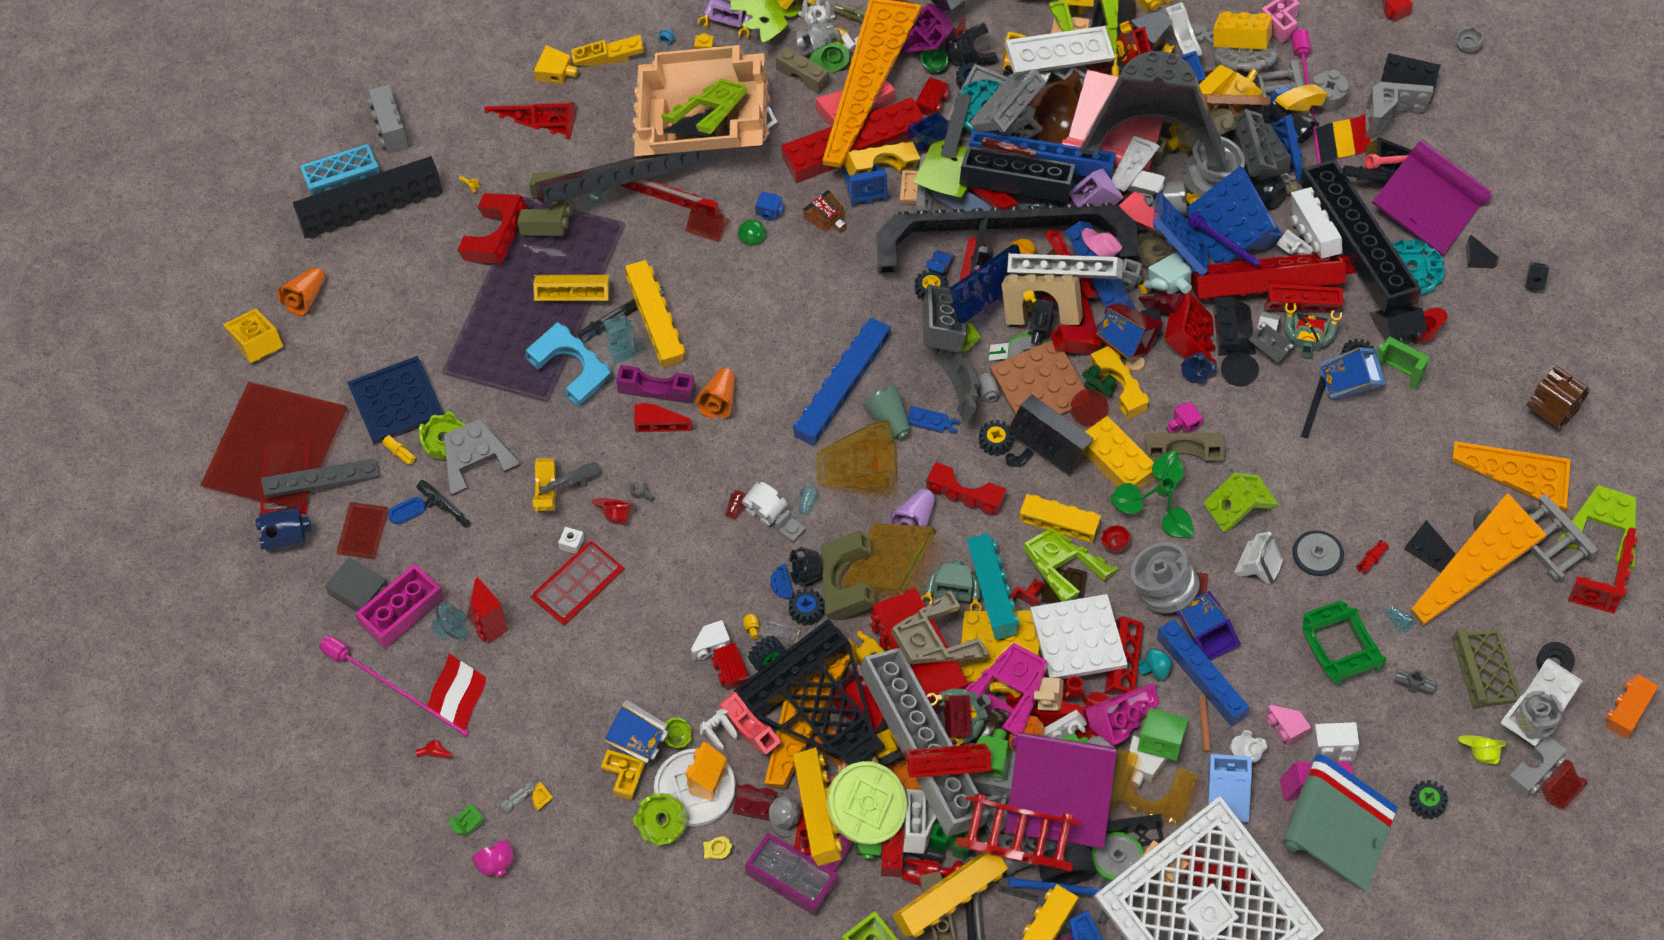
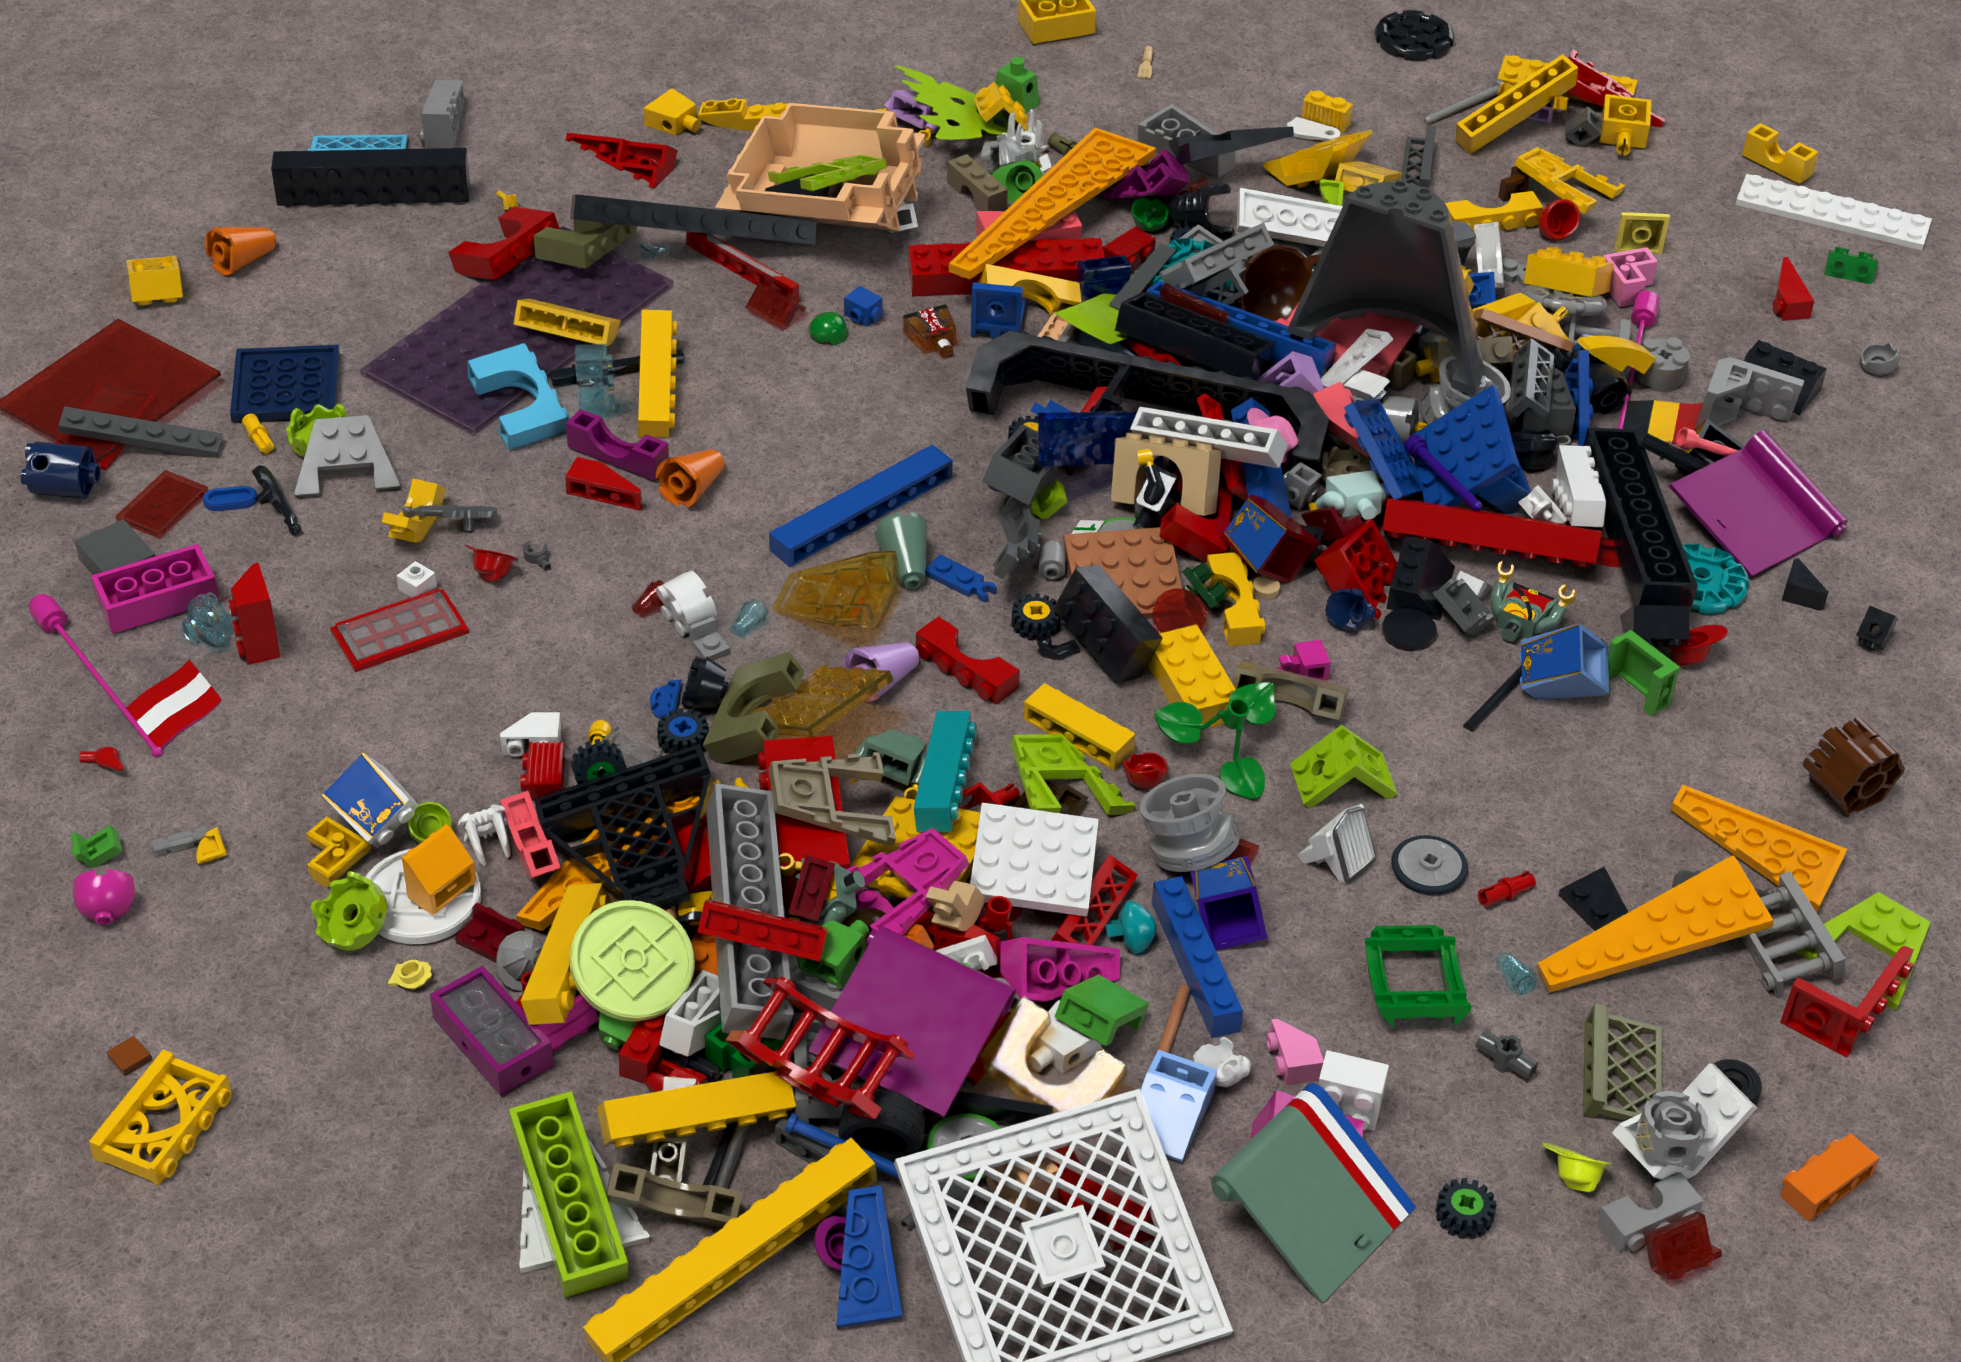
camera: 15 degrees right, 15 degrees down
red fence [1264,284,1343,313] -> none

